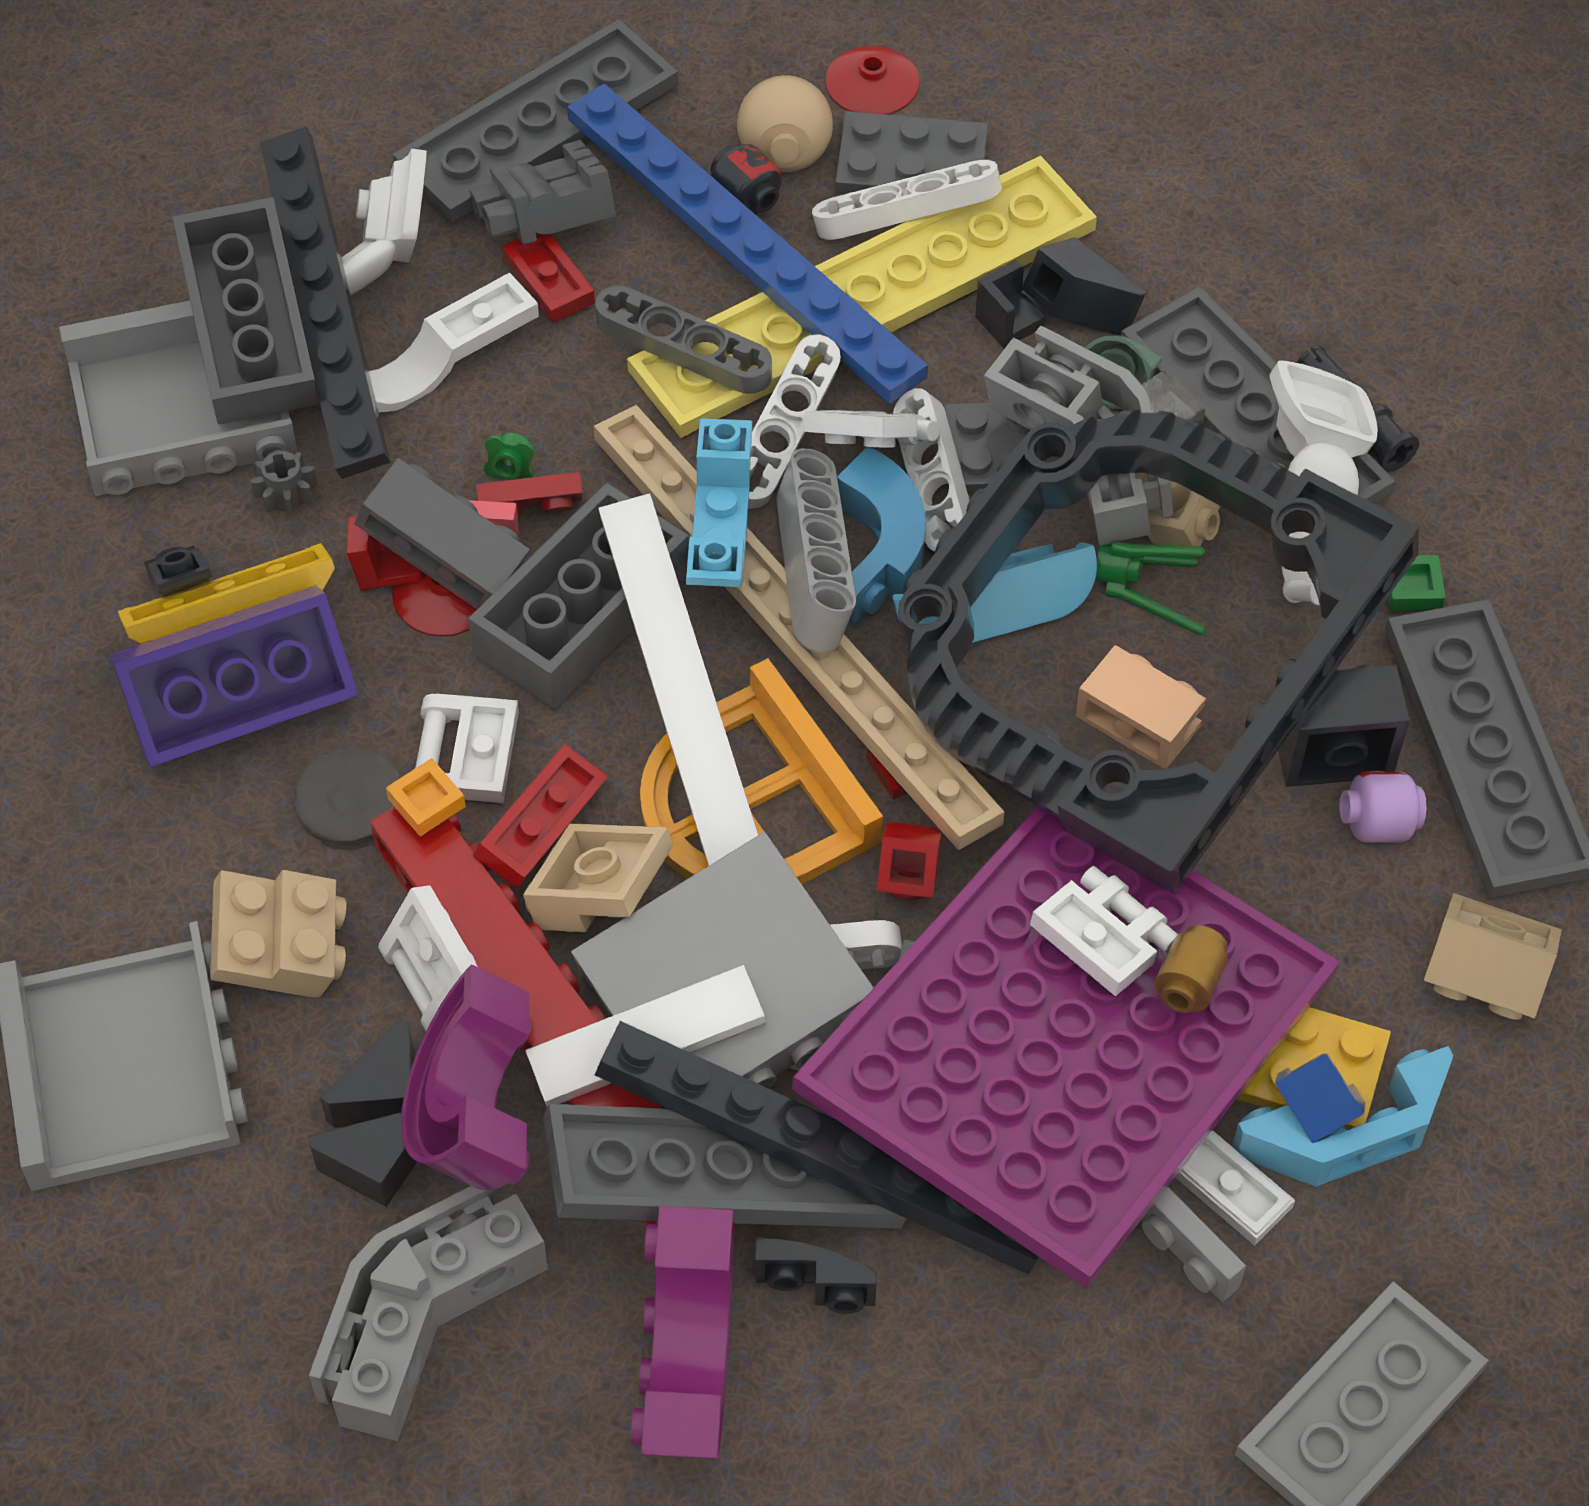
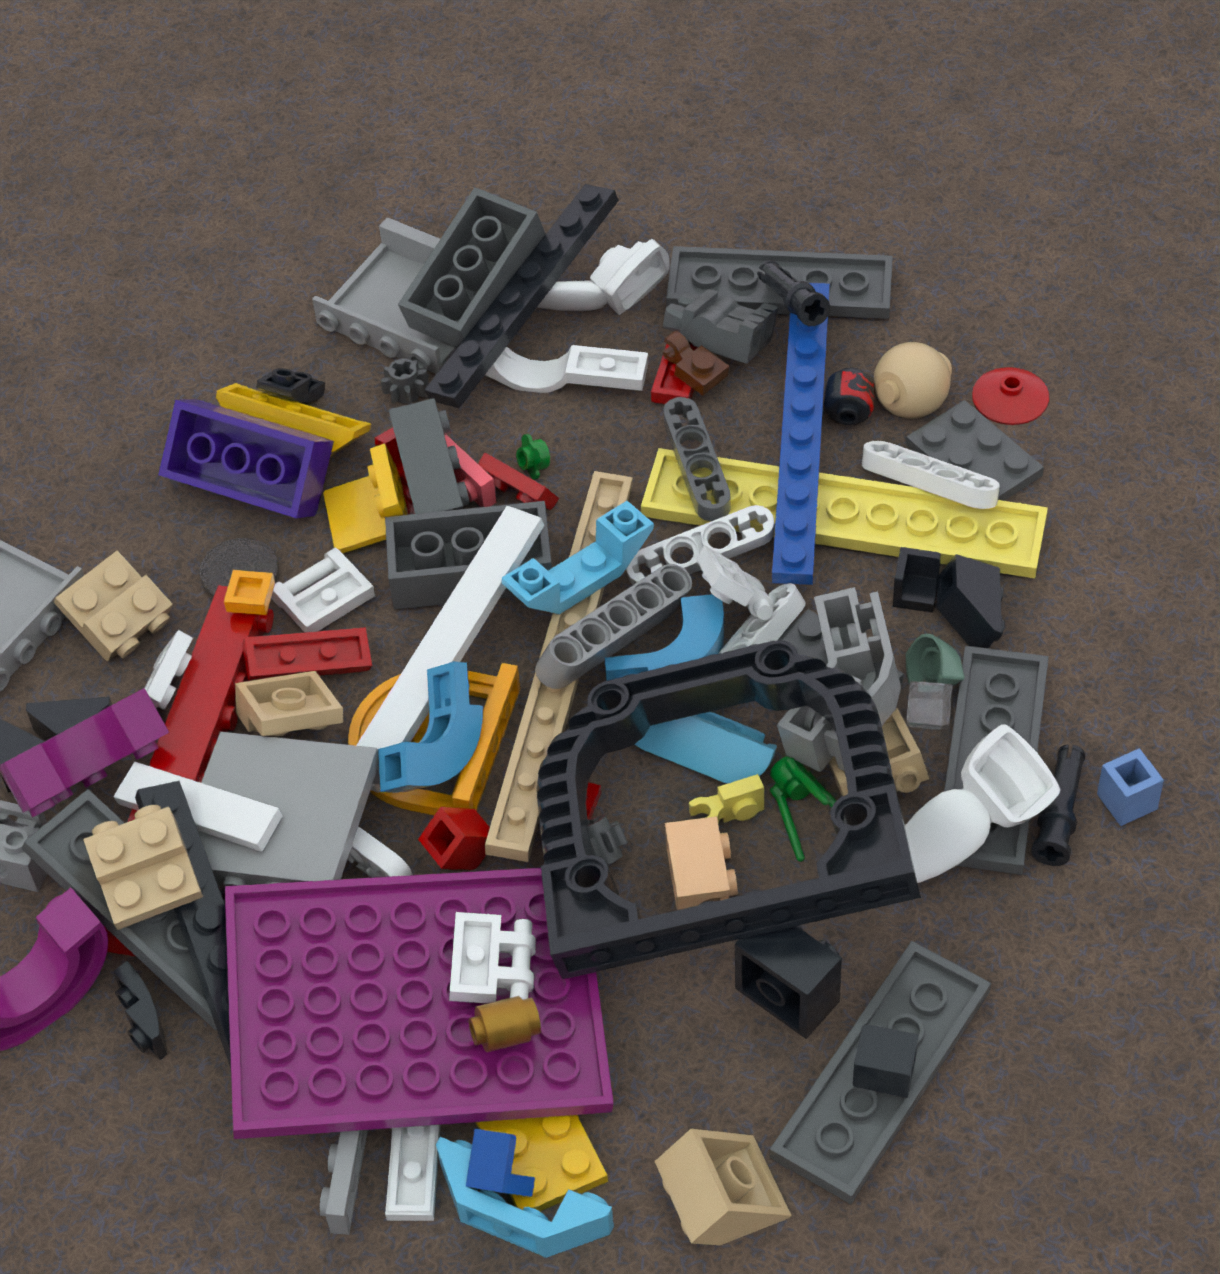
camera: 50 degrees right, 5 degrees down
lavender head [1339,771,1427,843] -> none
green plate [1388,555,1446,611] -> none
none -> tan plate [83,805,203,930]
none -> yellow bracket [323,444,408,554]
none -> dark azure arch [378,661,483,793]
none -> reddish brown plate [662,331,729,396]
none -> light yellow plate [689,774,764,824]
none -> black pin [757,260,830,326]
none -> black panel [853,1024,919,1098]
none -> medium blue brick [1097,748,1164,826]

